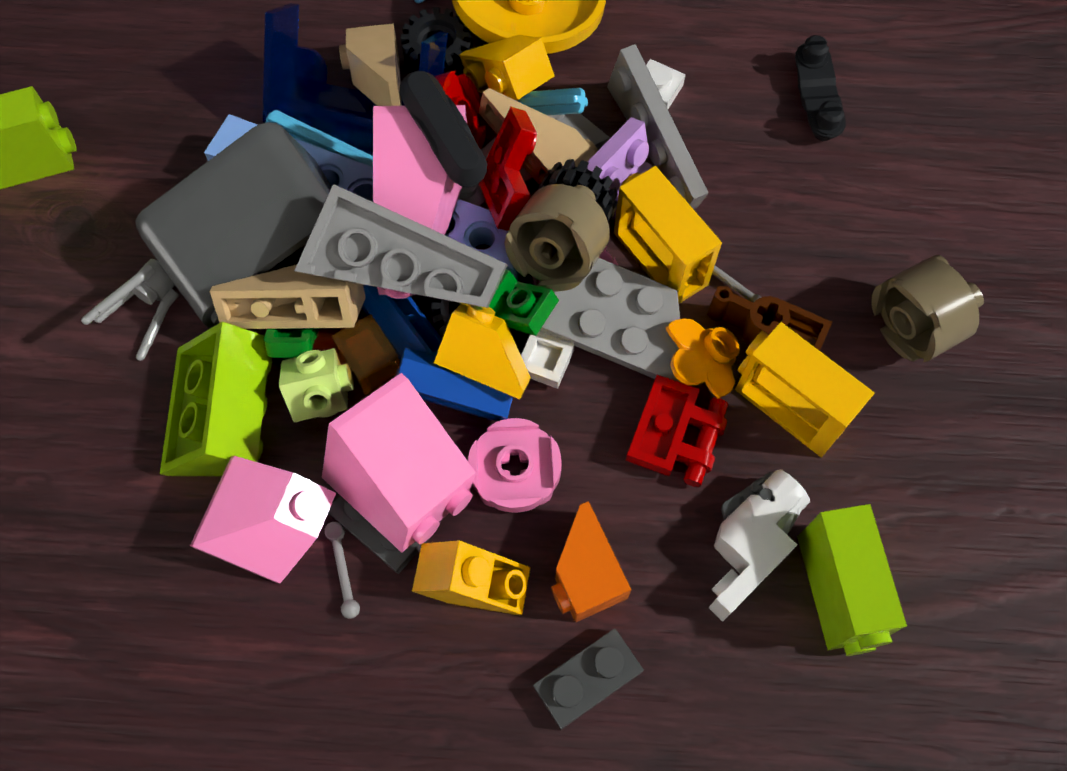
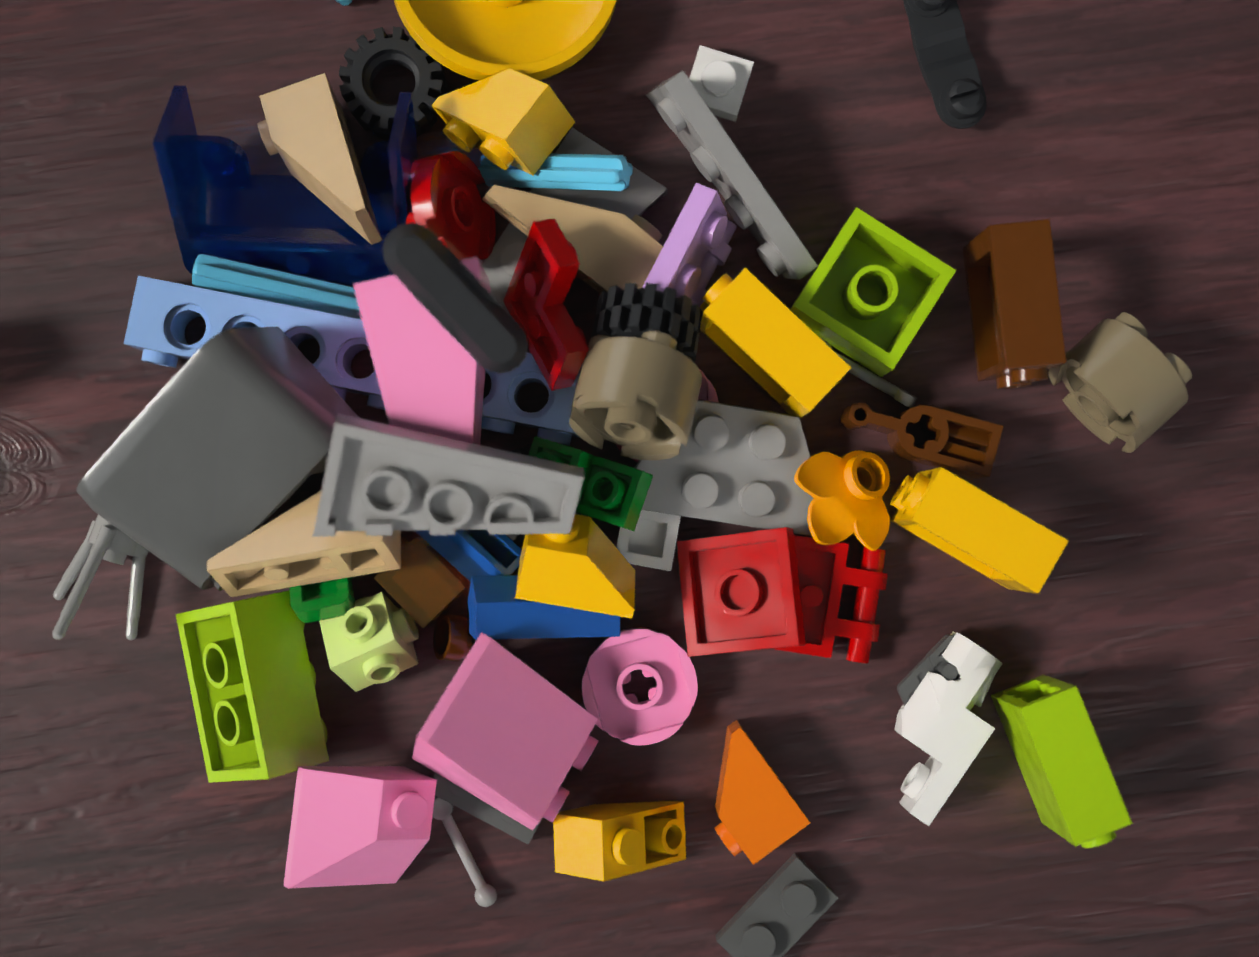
camera: 15 degrees left, 20 degrees up
none -> red plate [677,527,806,657]
none -> lime brick [790,207,956,377]
none -> reddish brown window [963,219,1066,389]

